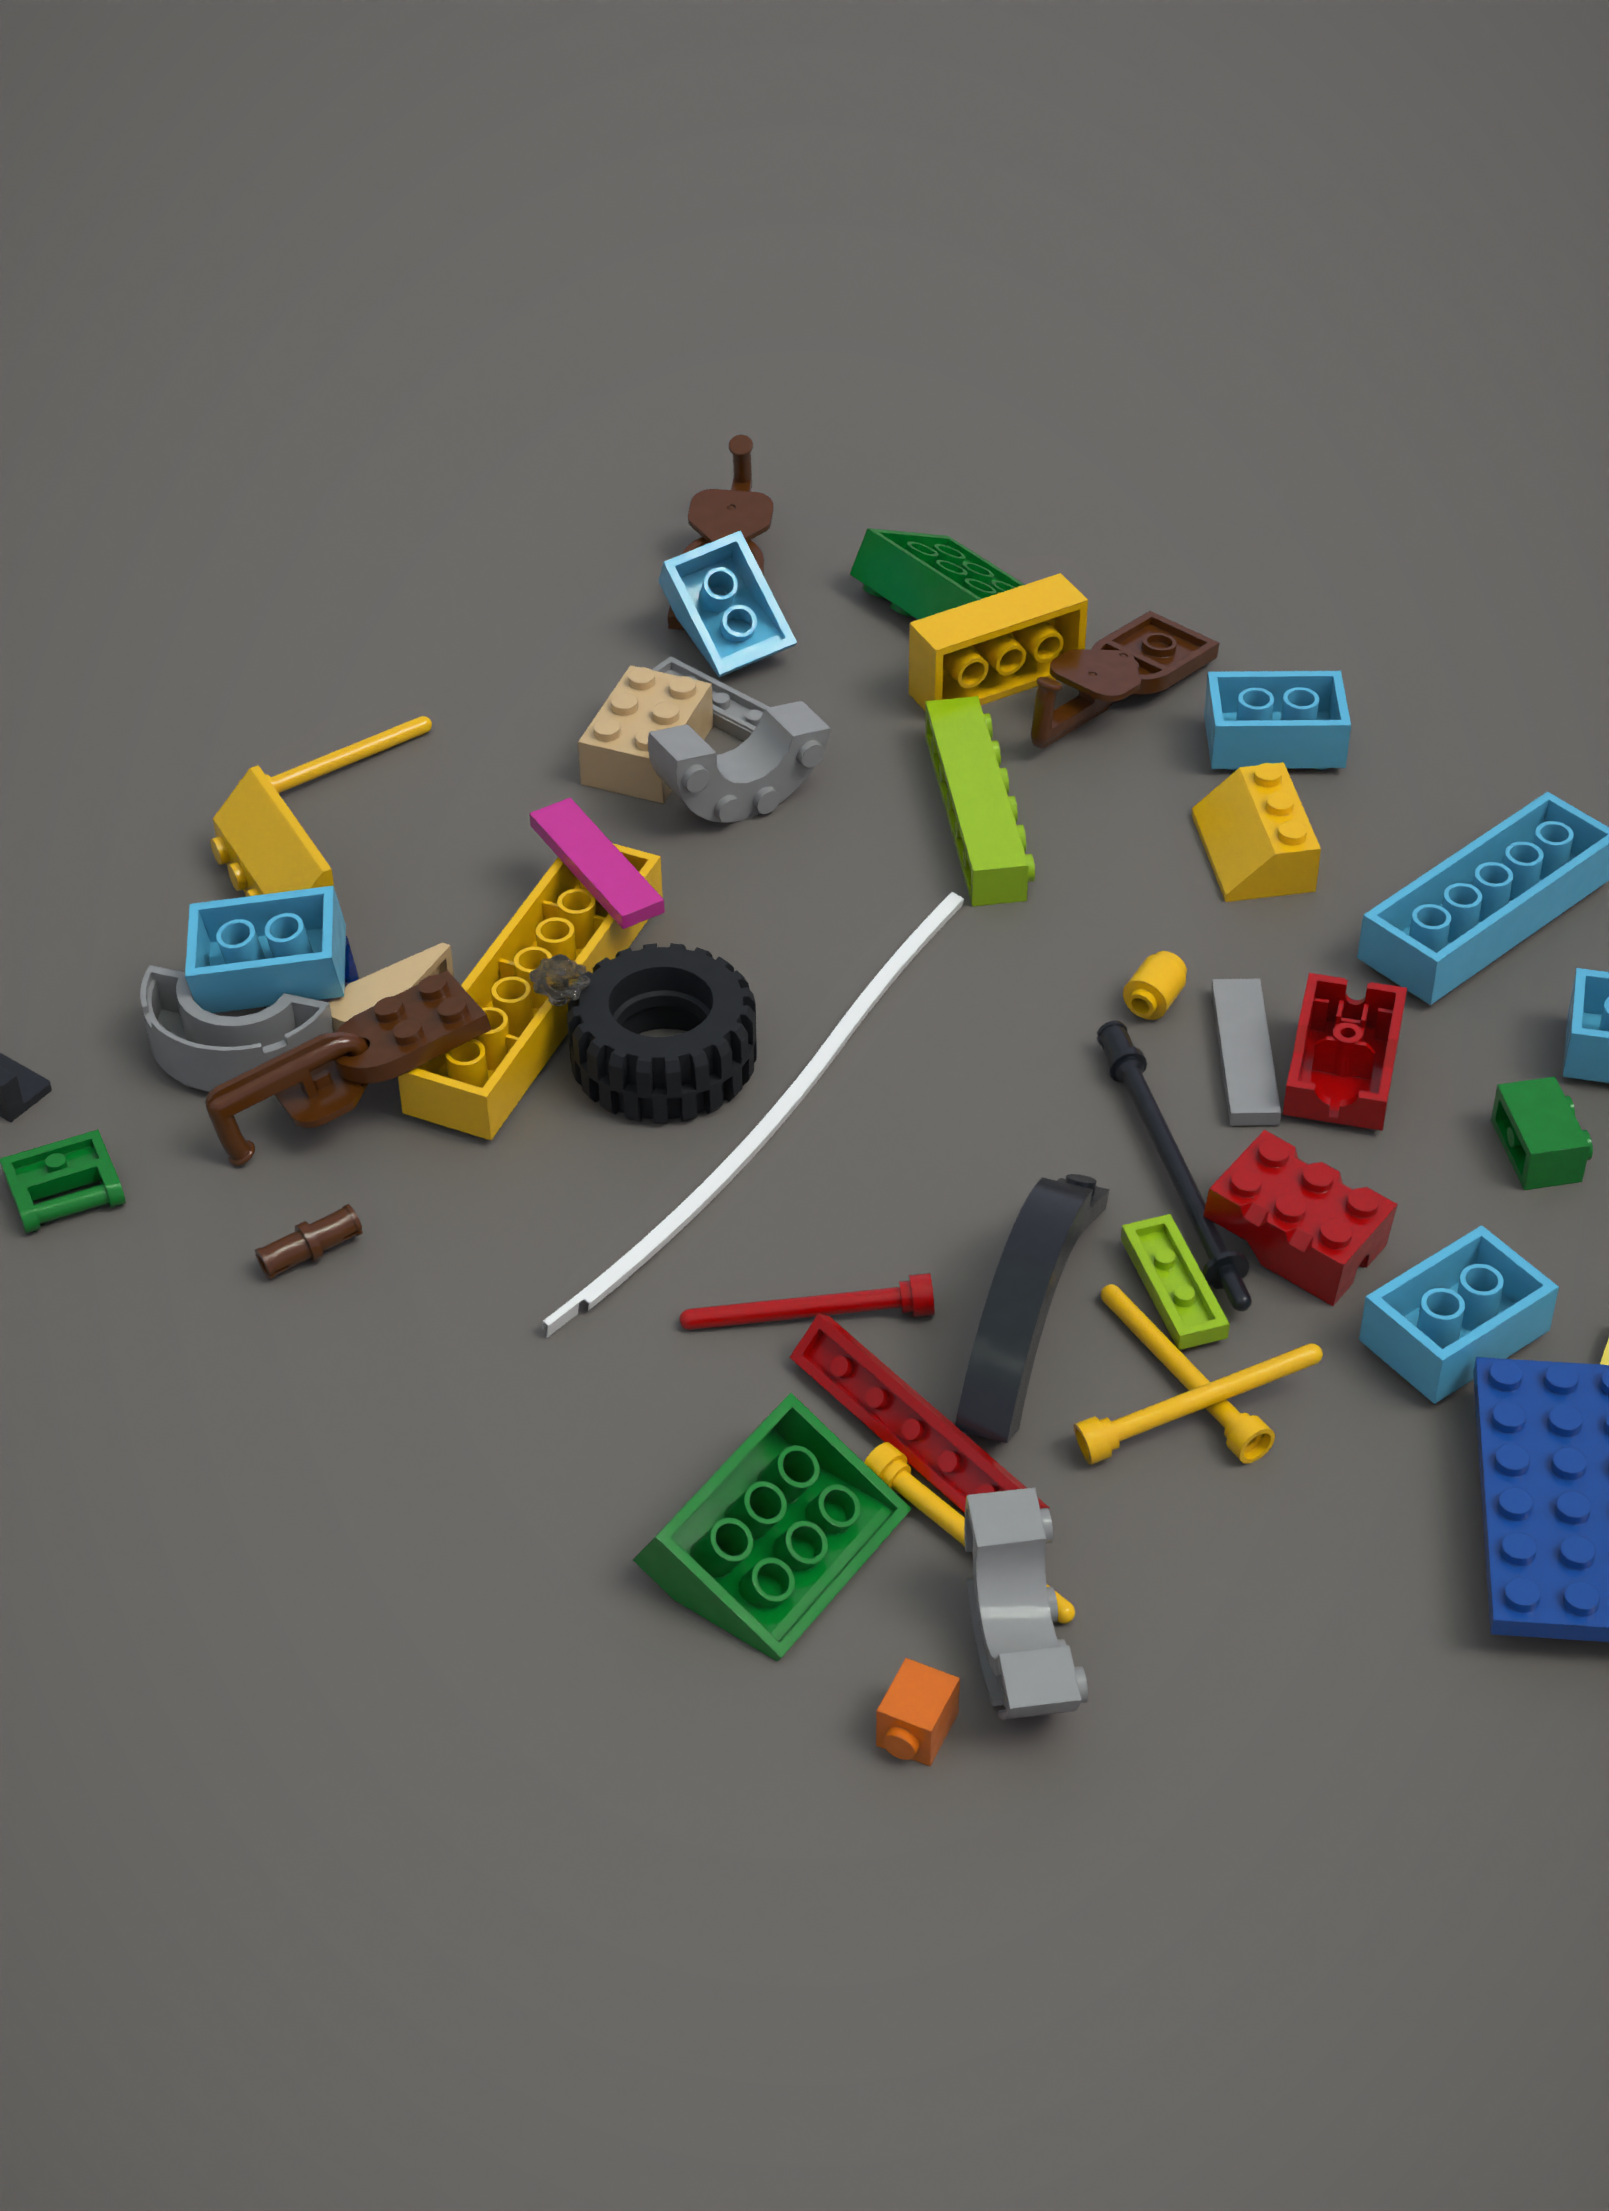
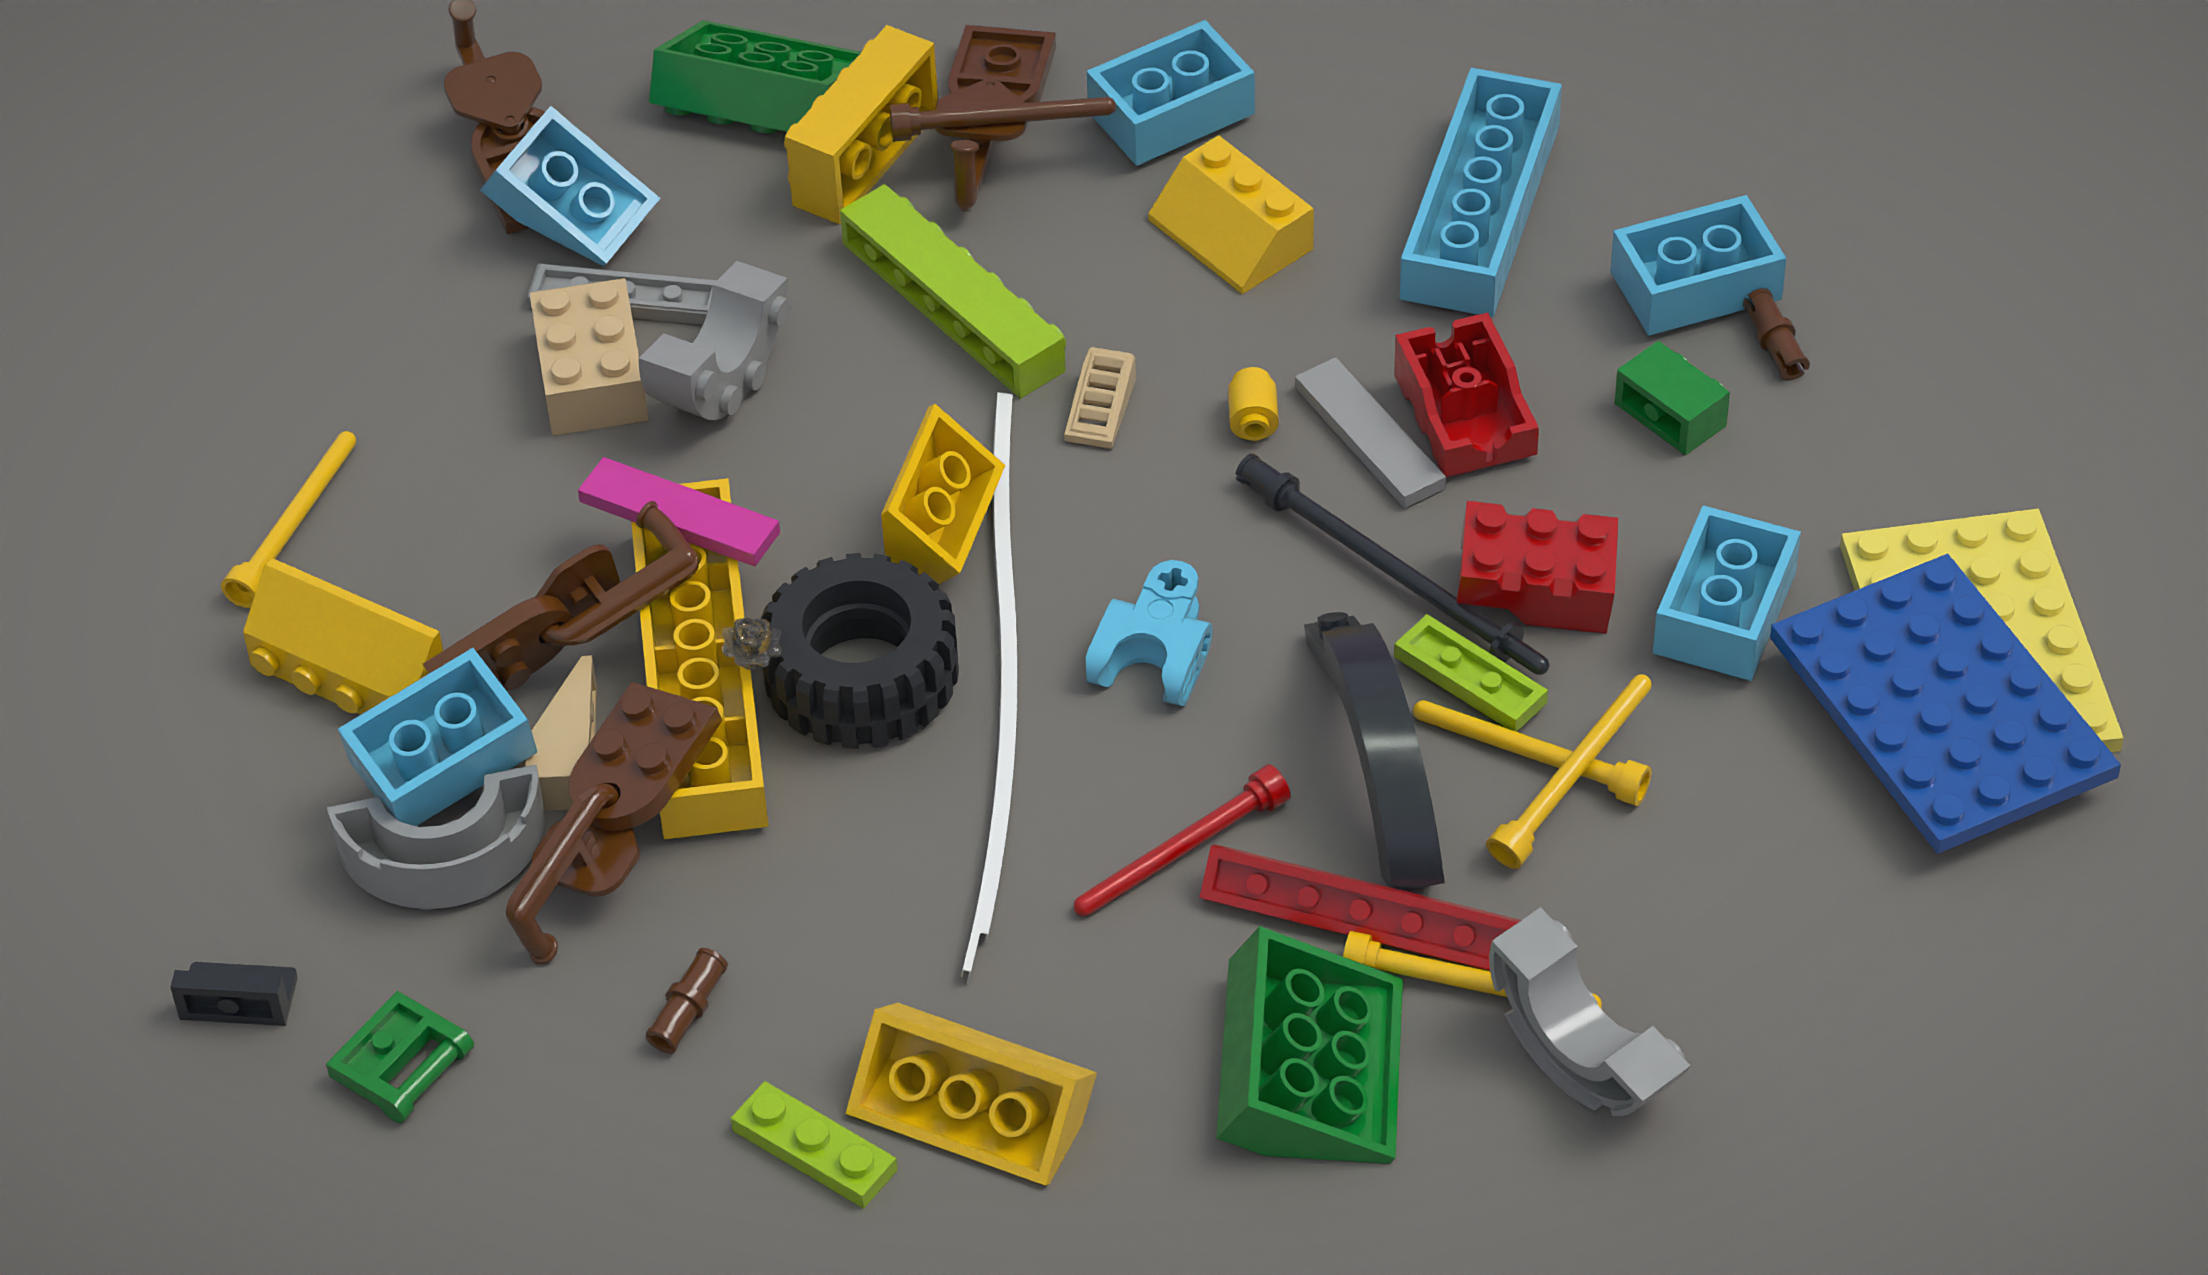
camera: 30 degrees left, 5 degrees up
orange brick [876,1658,960,1766] -> none
none -> reddish brown plate [422,501,699,690]
none -> lime plate [731,1081,898,1209]
none -> yellow slope [845,1003,1097,1186]
none -> yellow slope [881,403,1006,584]
none -> reddish brown piece [889,97,1116,142]
none -> tan slope [1064,347,1136,449]
none -> medium azure piece [1086,560,1213,706]

